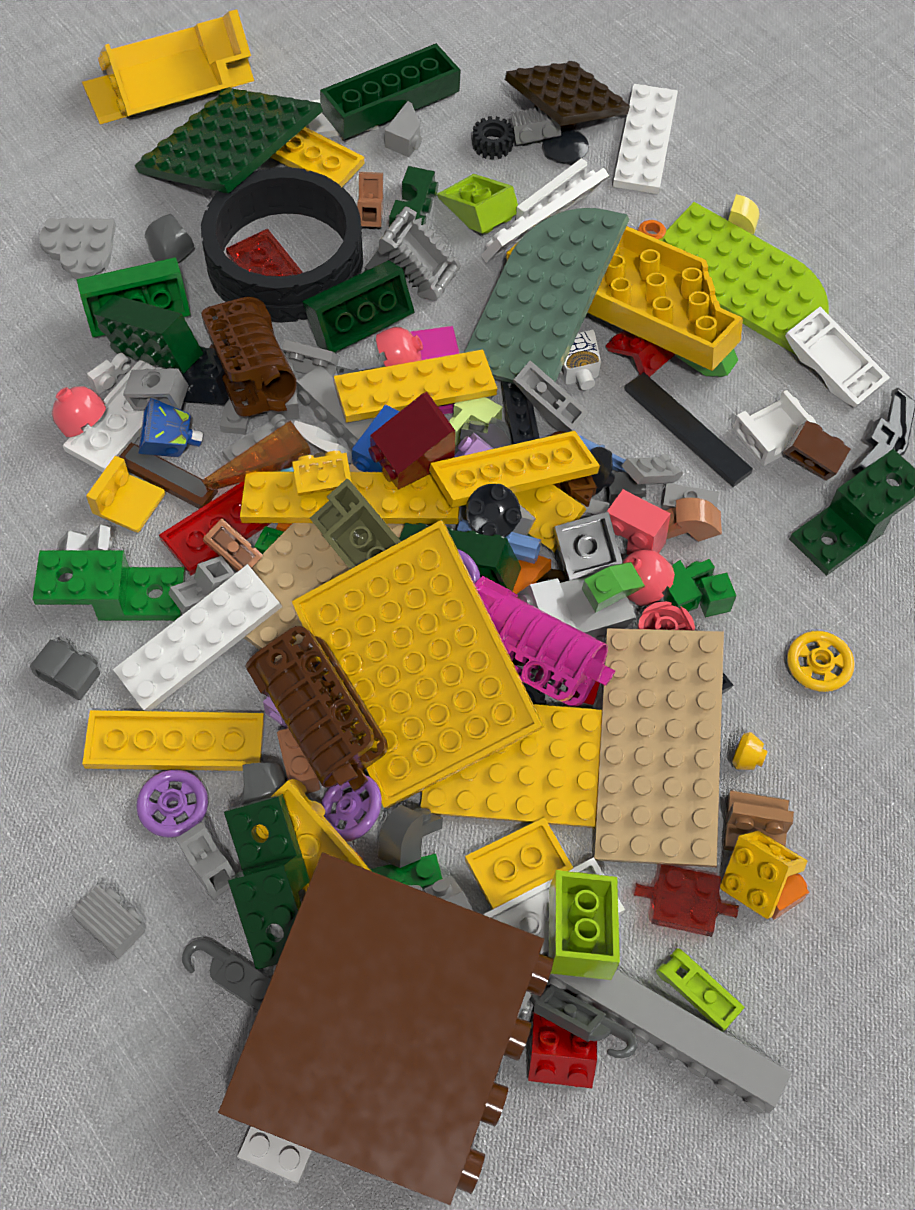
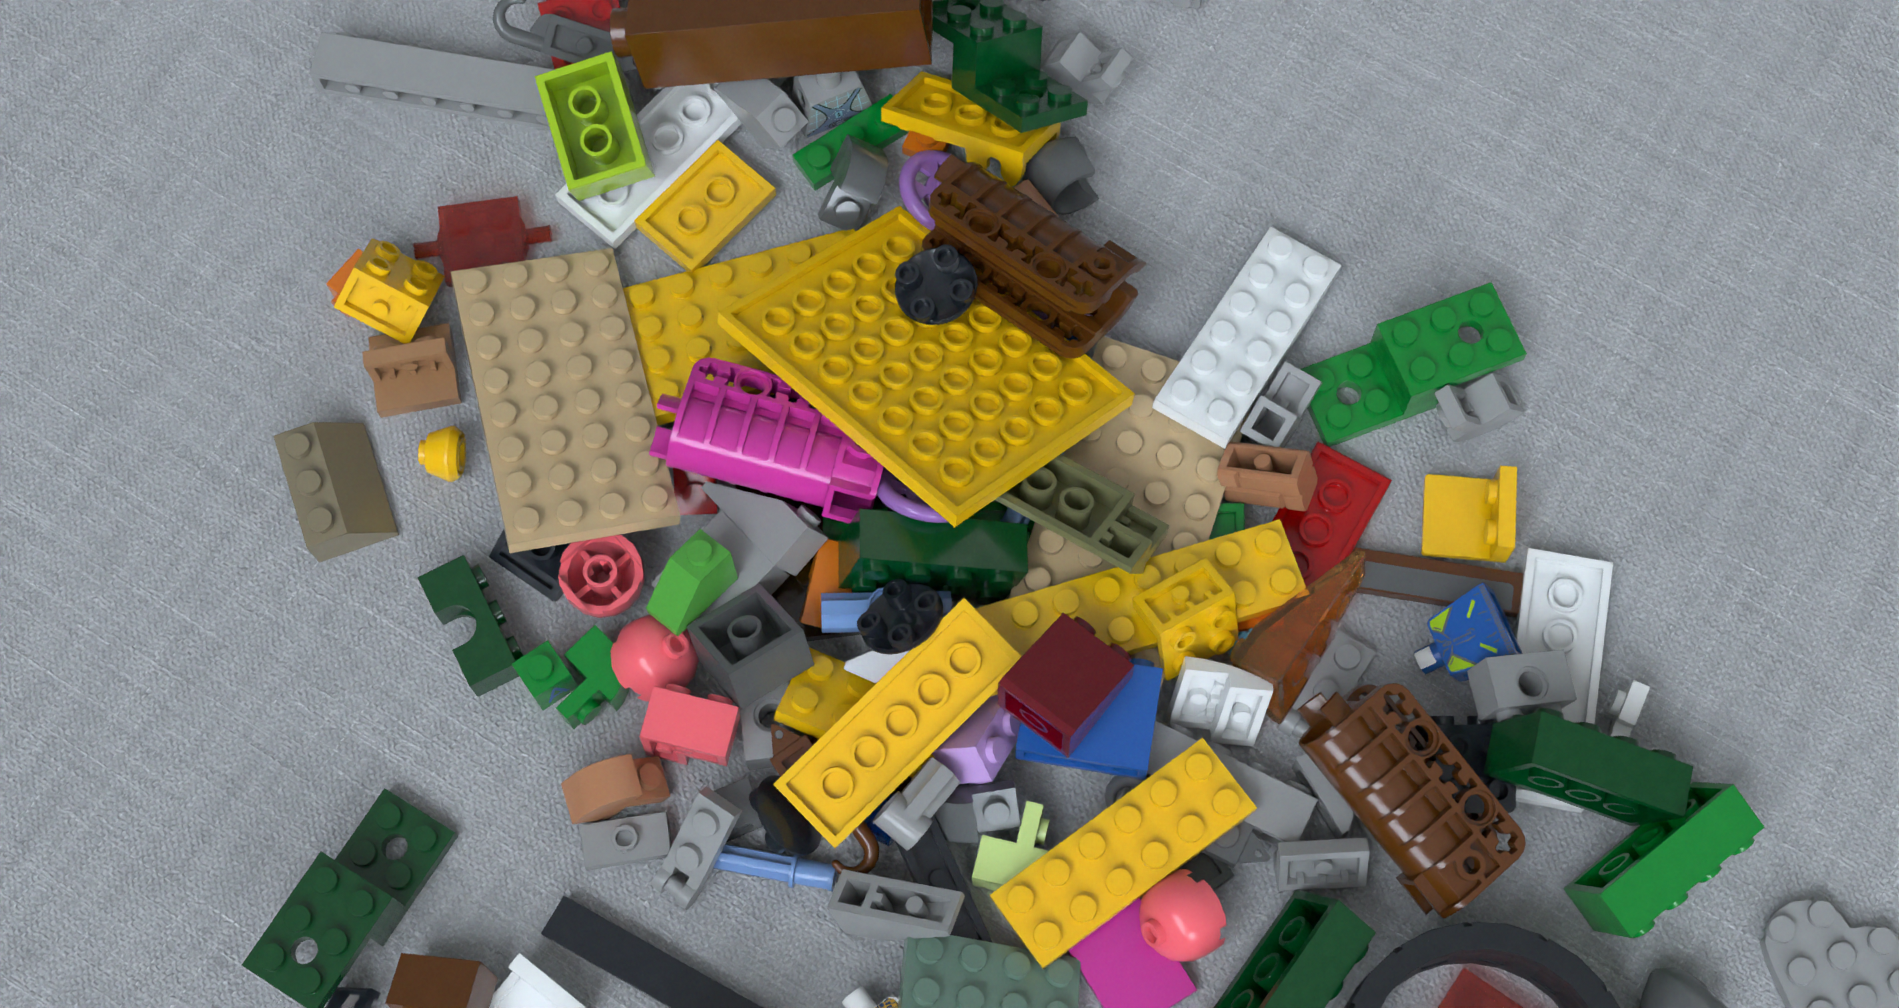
camera: 165 degrees right, 10 degrees up
dark grey brick [30,639,100,700] -> none
coral cylinder [52,386,106,437] -> none
yellow plate [82,710,265,771] -> none
medium lavender plate [136,770,208,838] -> none
lime plate [656,948,745,1032] -> none
yellow plate [787,631,855,692] -> none
none -> dark tan slope [273,422,399,563]
none -> dark green arch [417,555,524,697]
none -> light grey piece [873,757,960,851]
none -> black dish [895,244,978,325]

